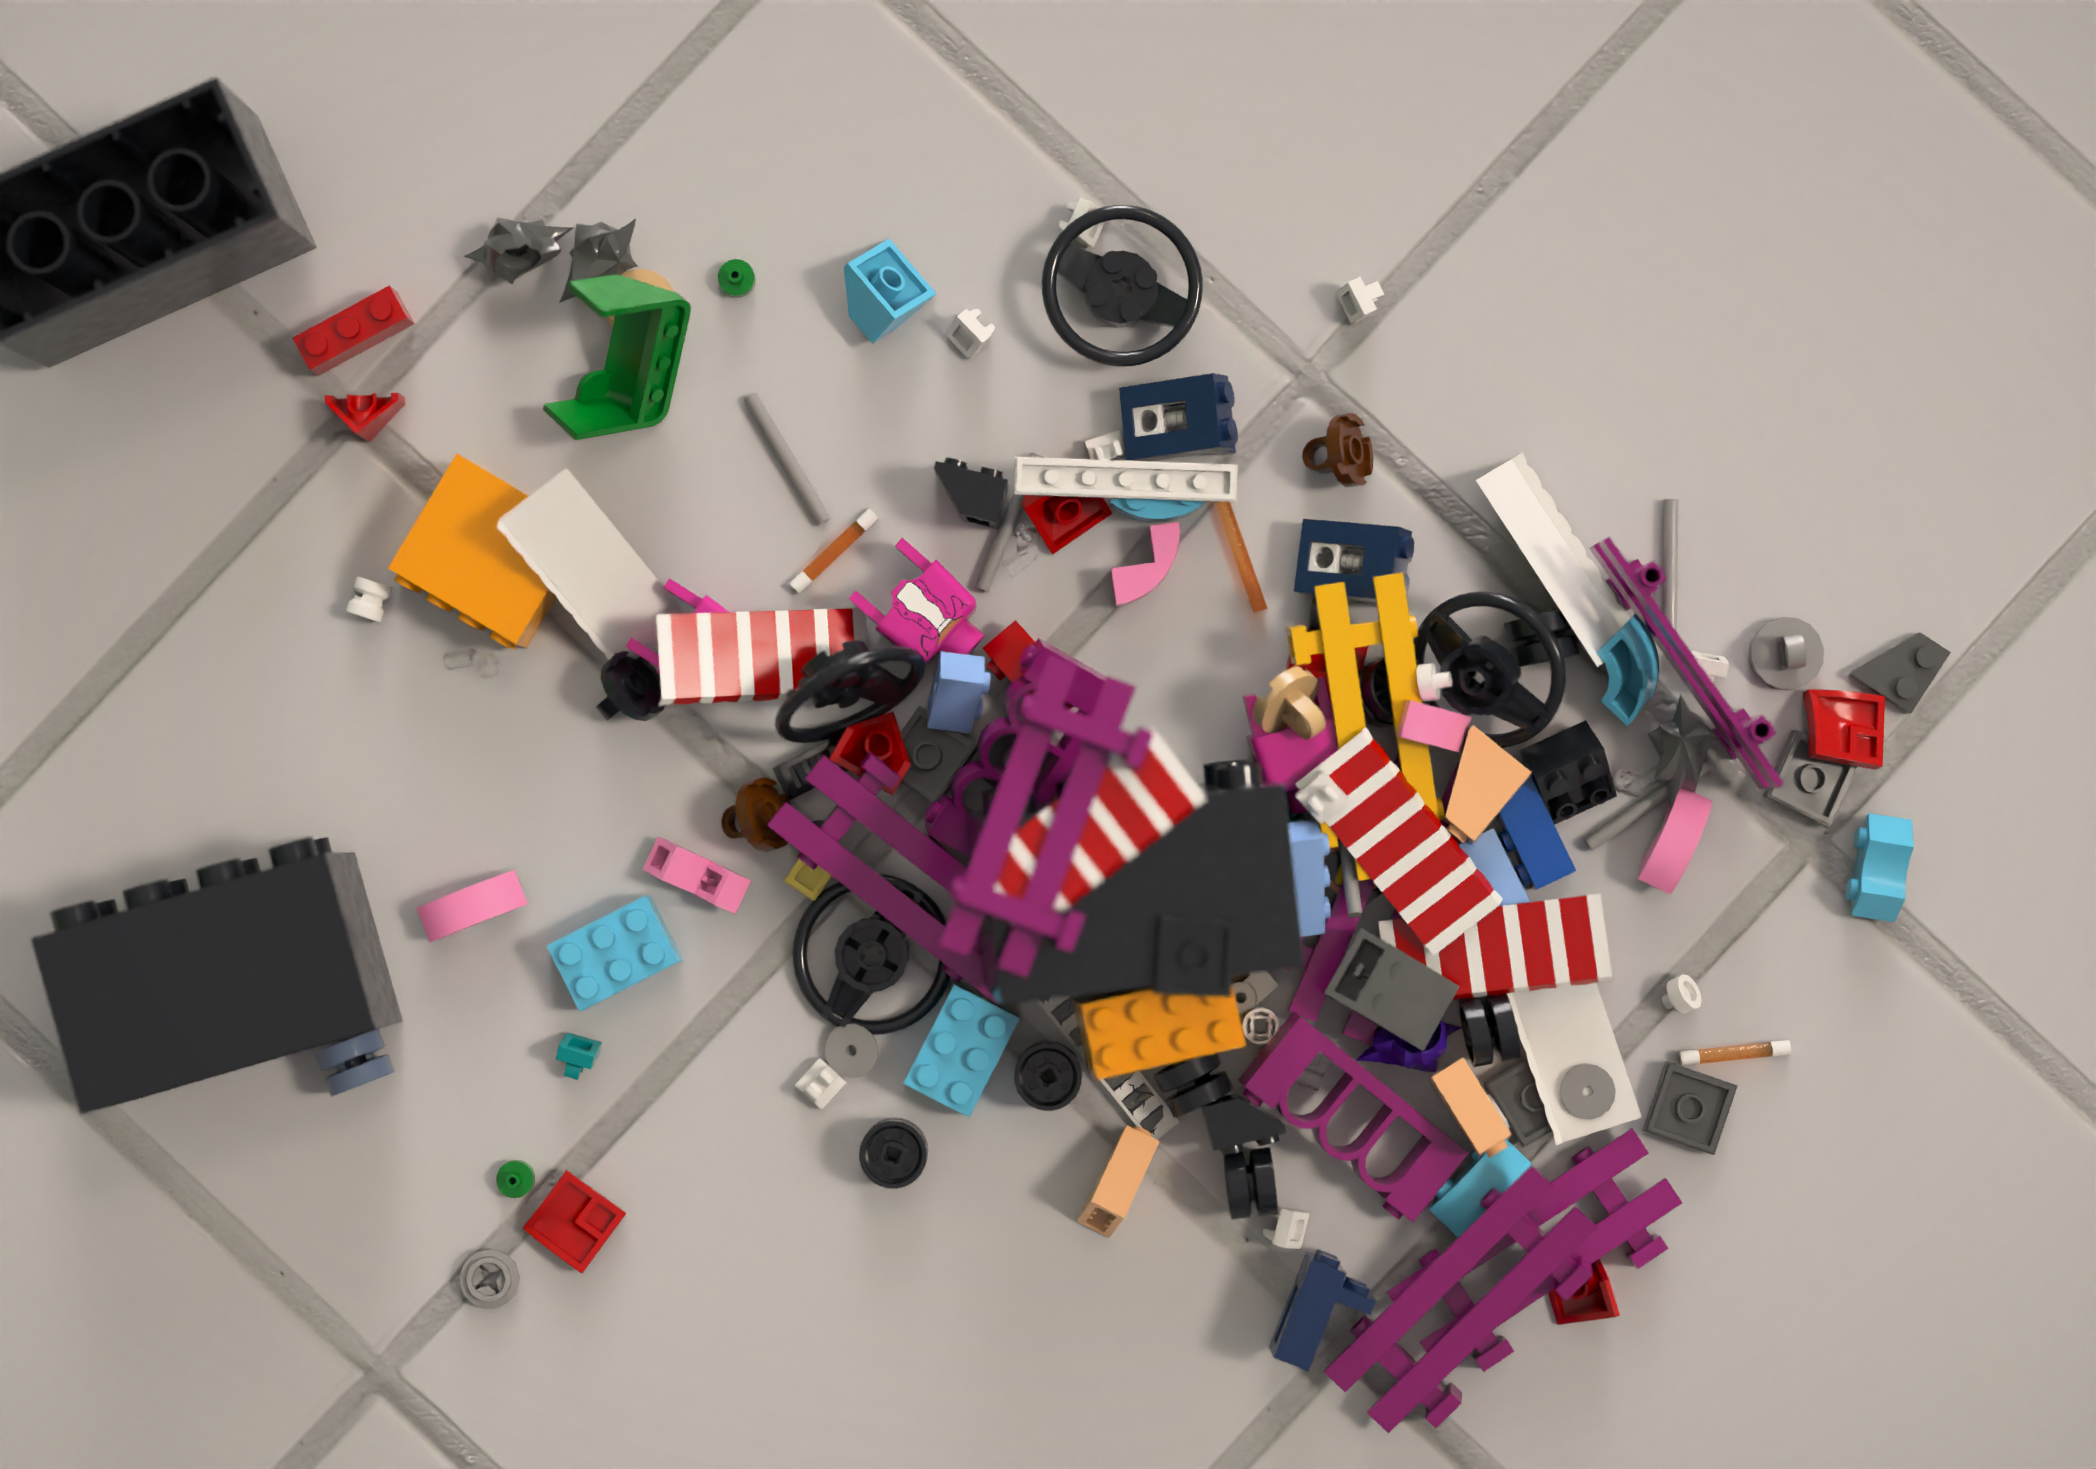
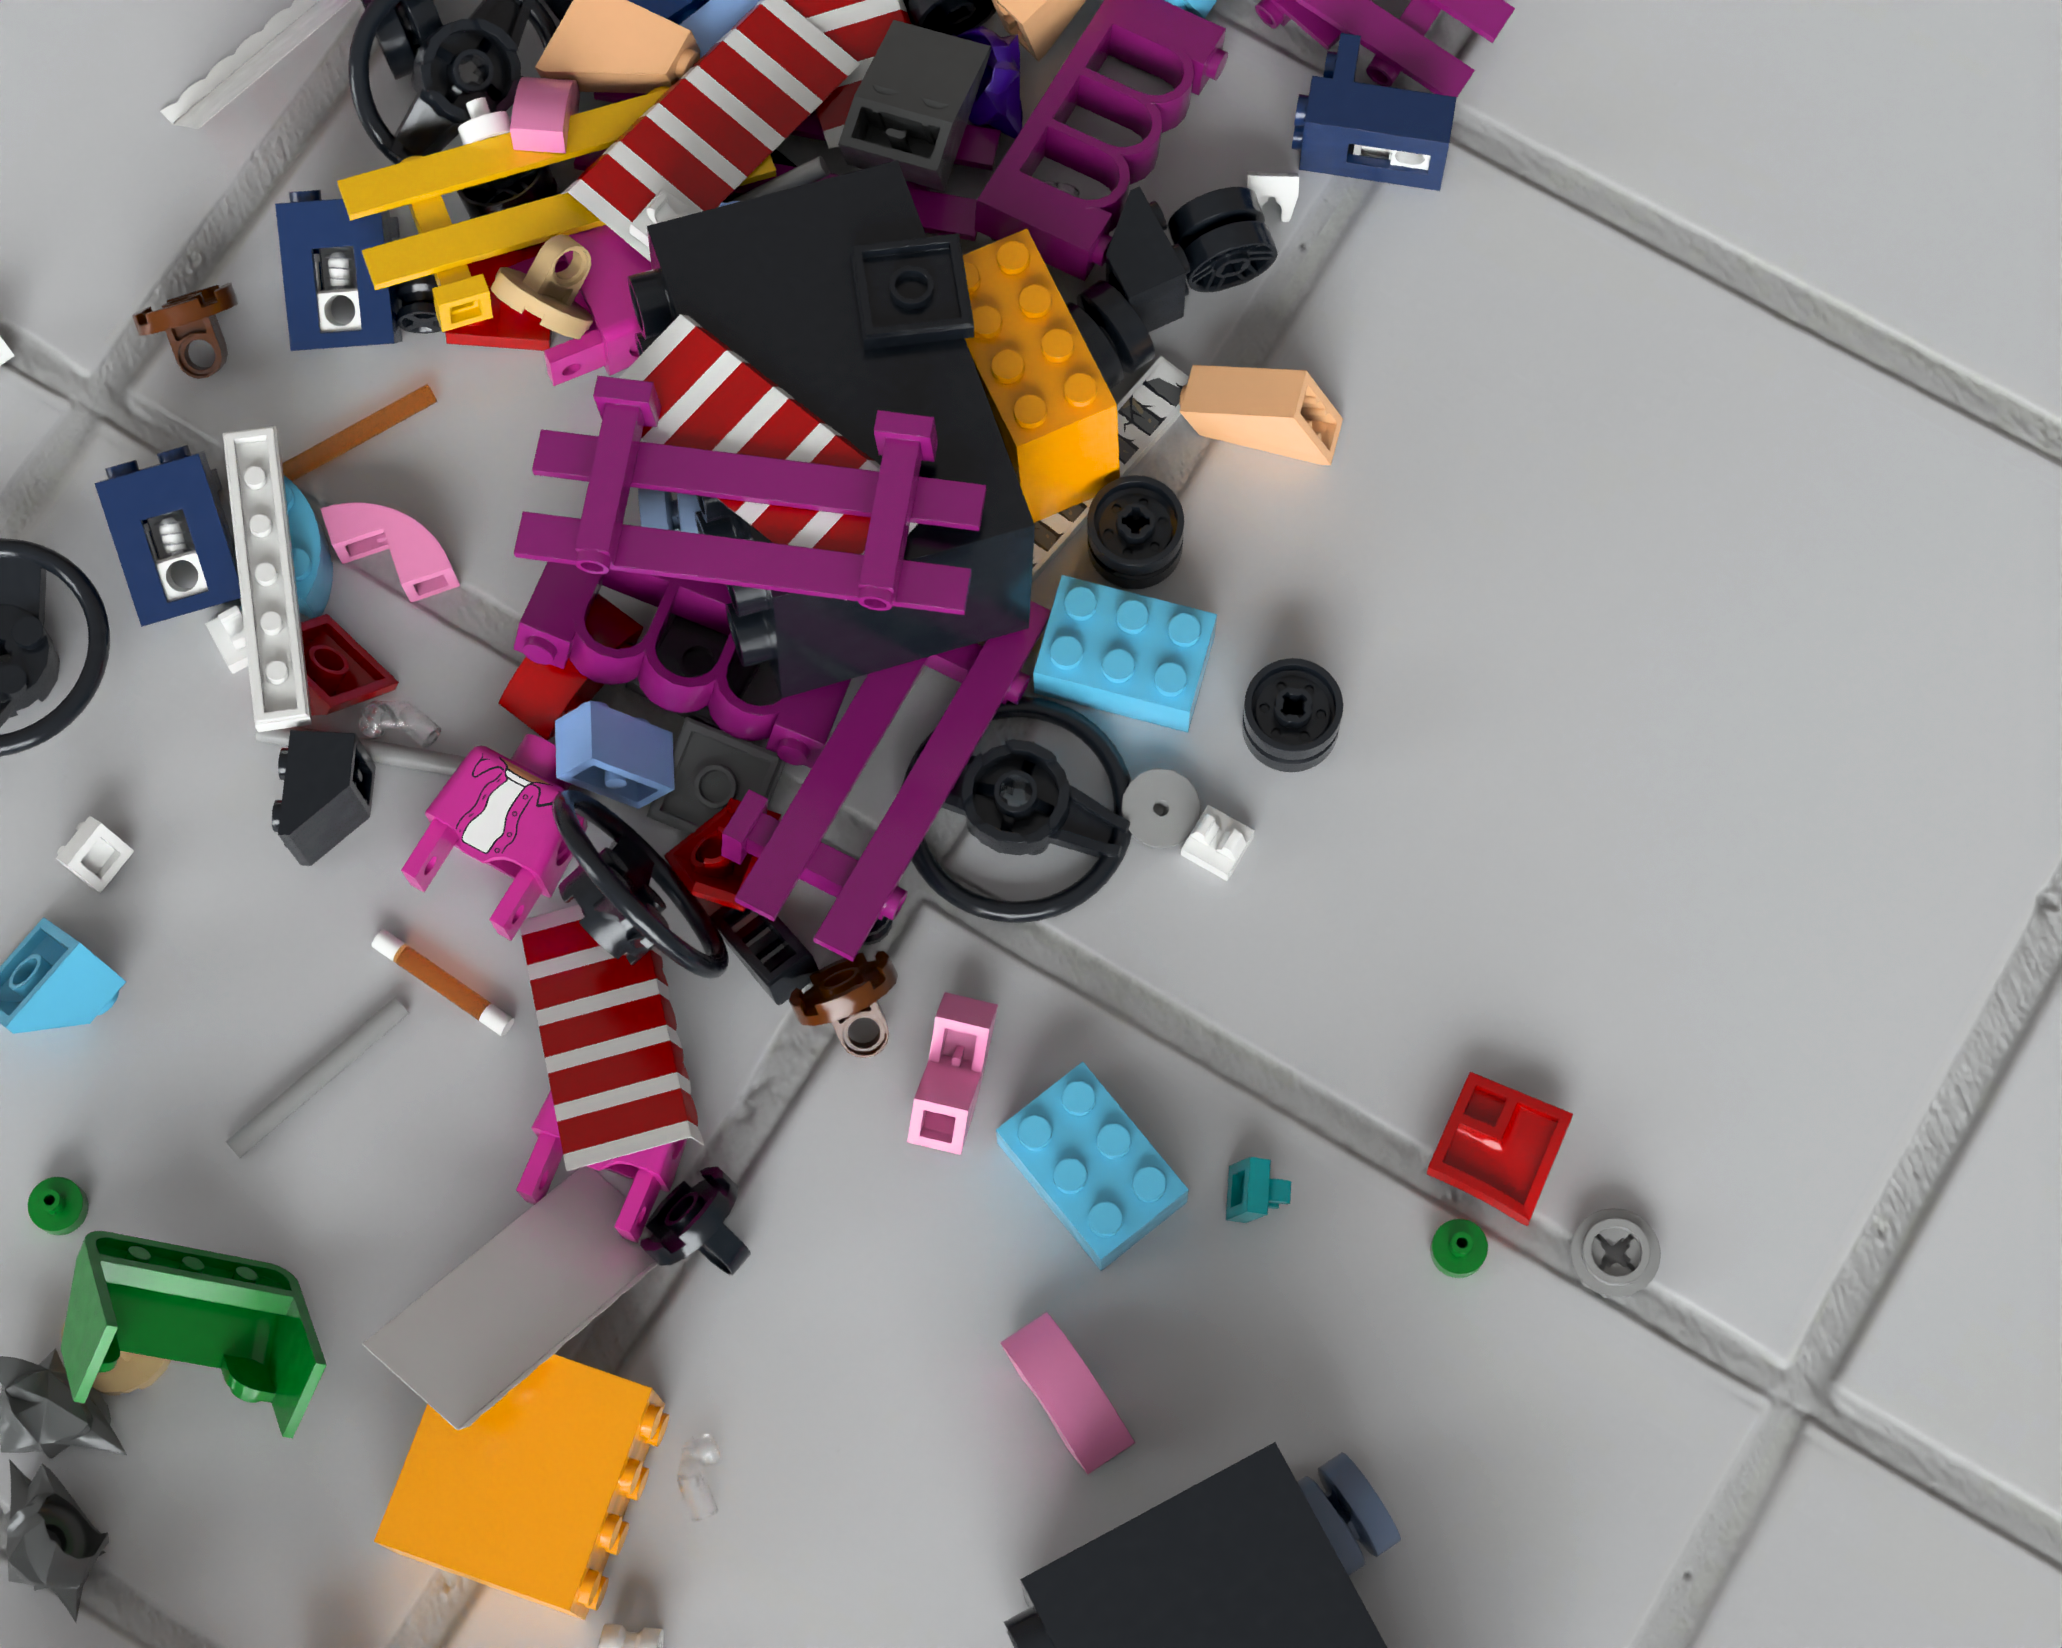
camera: 95 degrees left, 15 degrees down
light yellow tile [784,859,832,901] -> none

